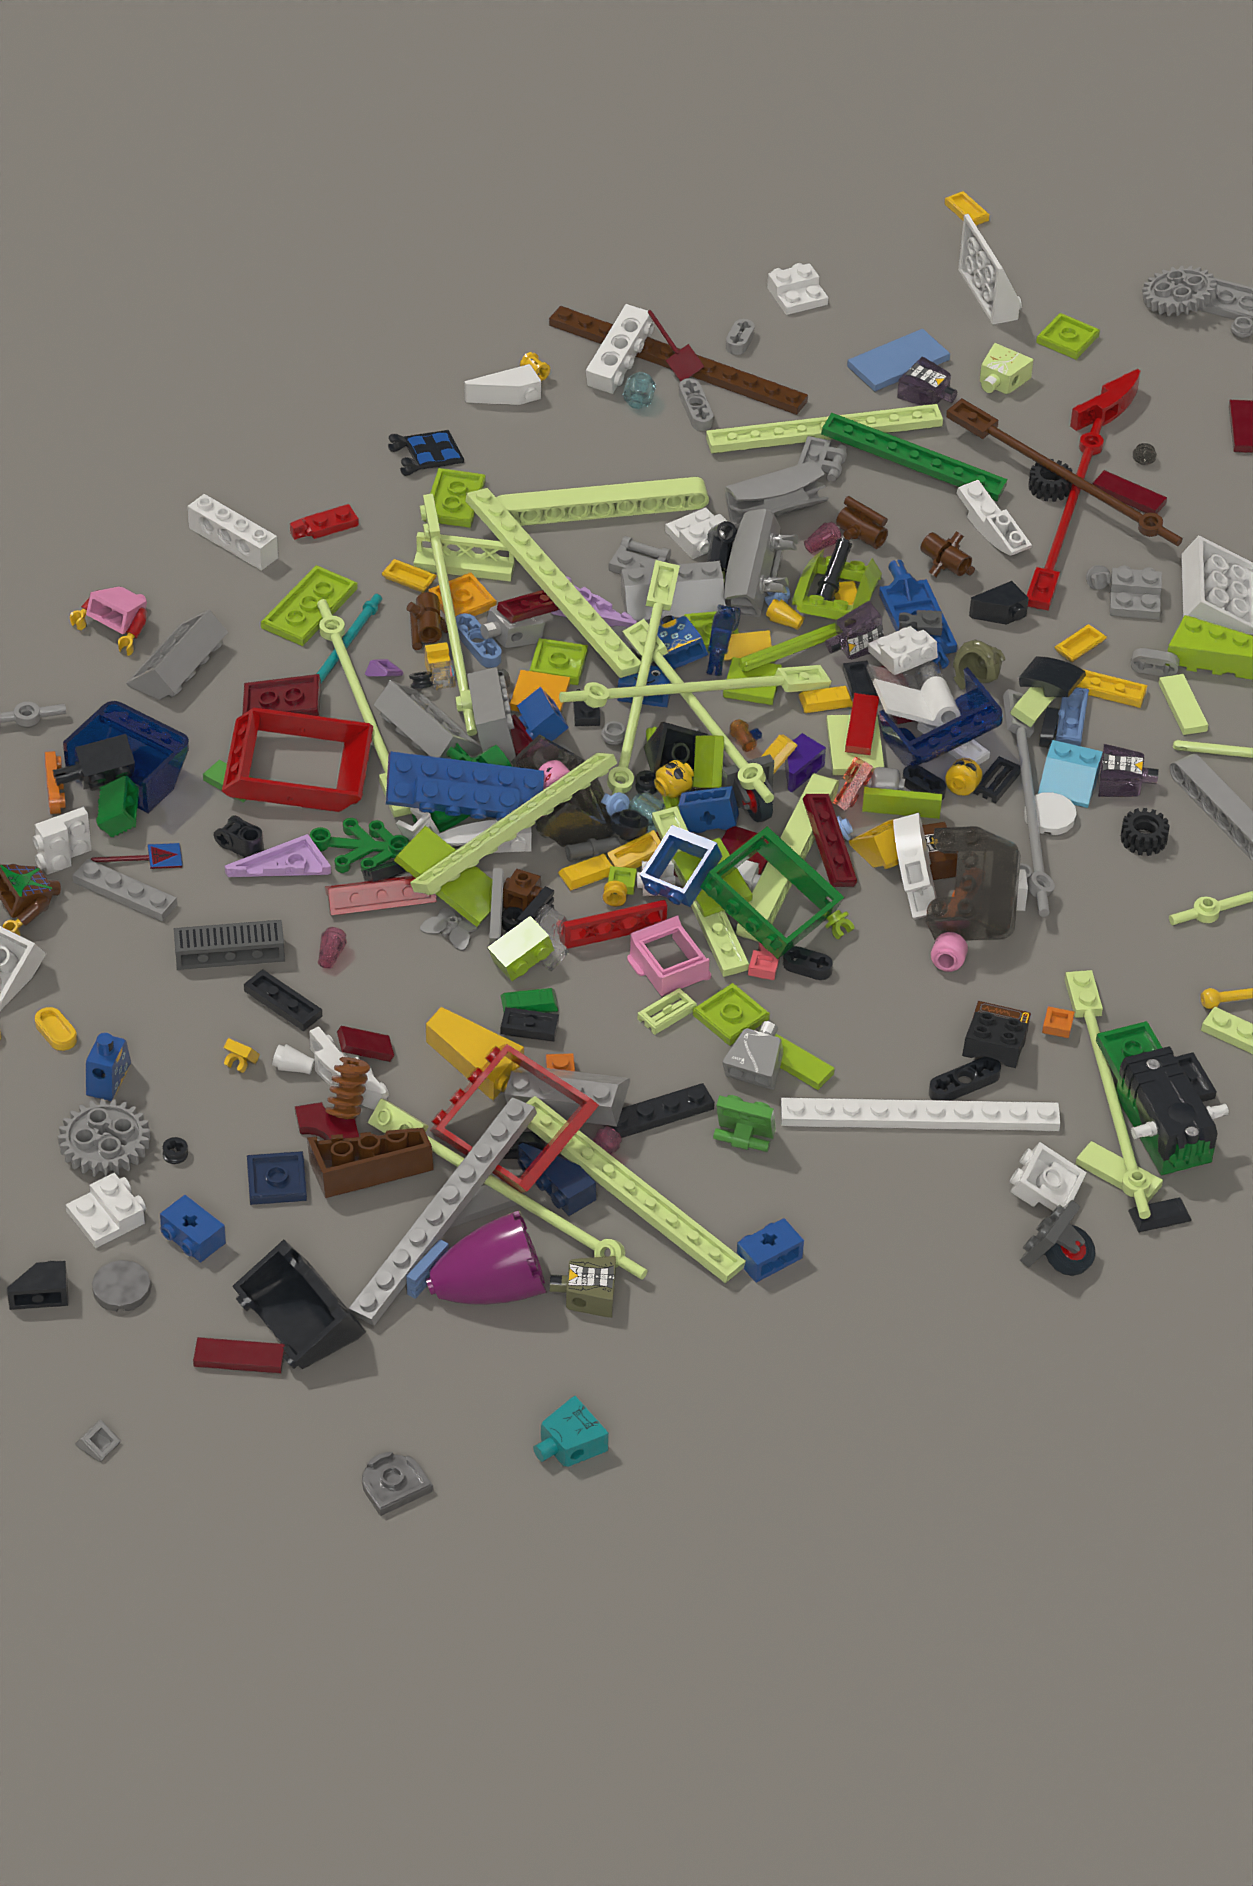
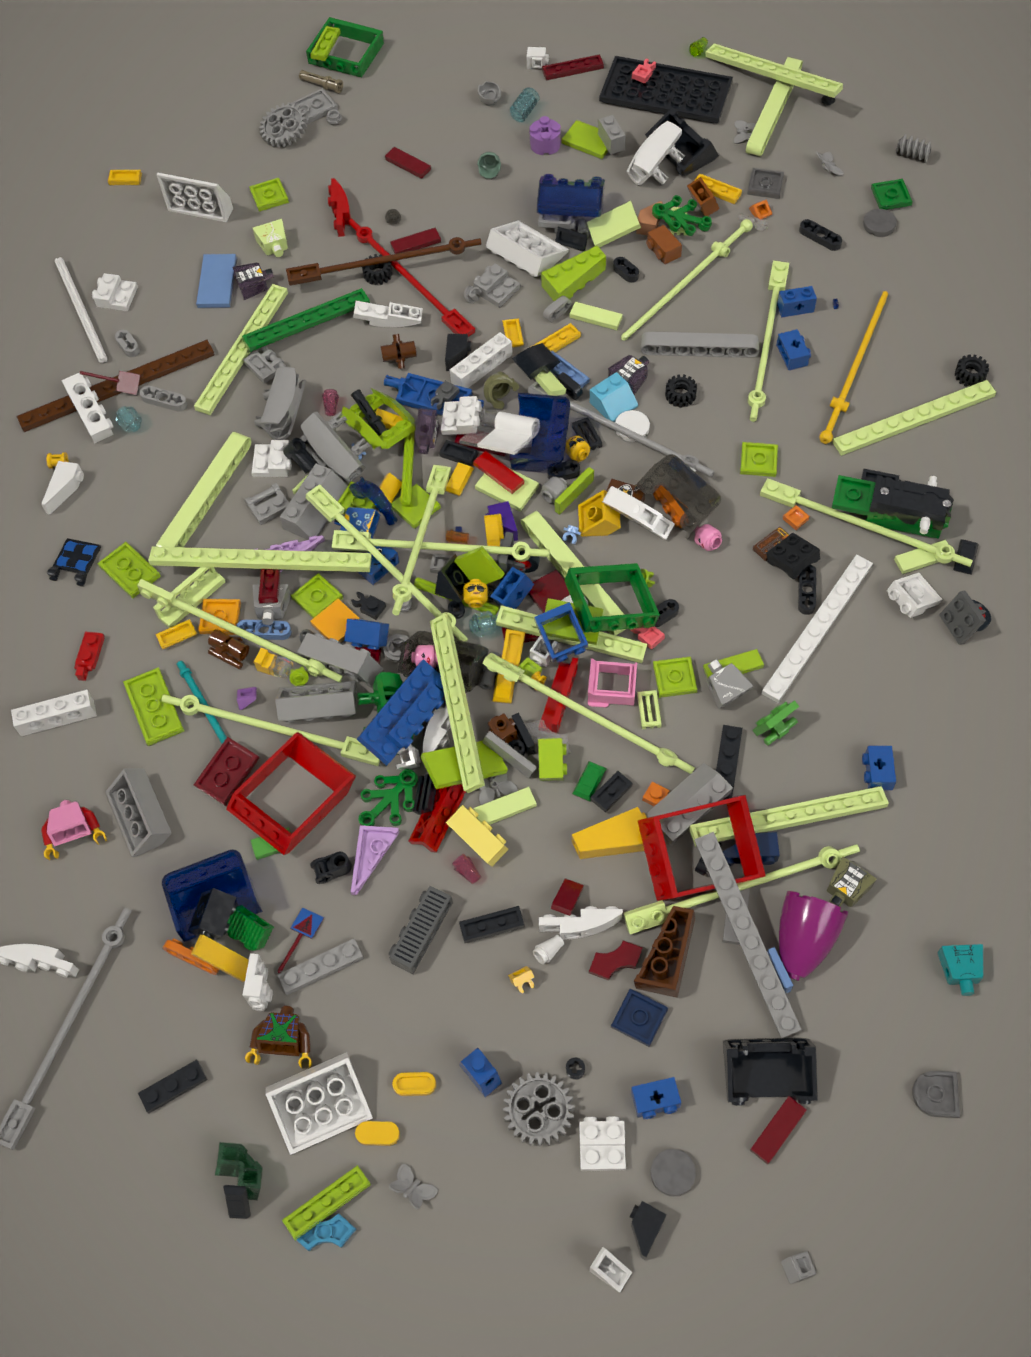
camera: 50 degrees left, 15 degrees up
dark orange piece [325,1057,370,1119] -> none
black bush [409,671,433,689] -> none
light blue plate [601,792,630,816] -> none
black plate [610,809,649,841] -> none
yellow cone [766,599,805,630] -> none
dark red tile [802,794,858,887] -> none
clear red plate [833,756,873,811] -> none
reddish brown pin [836,496,888,549] -> none
none -> white axle [55,257,108,363]
none -> yellow tile [191,935,249,982]
none -> lime plate [289,666,309,686]
none -> light yellow brick [446,805,509,867]
none -> white brick [450,332,513,388]
none -> yellowish green tile [474,787,537,825]
none -> yellowish green bar [482,653,695,774]
none -> lime tile [740,442,778,477]

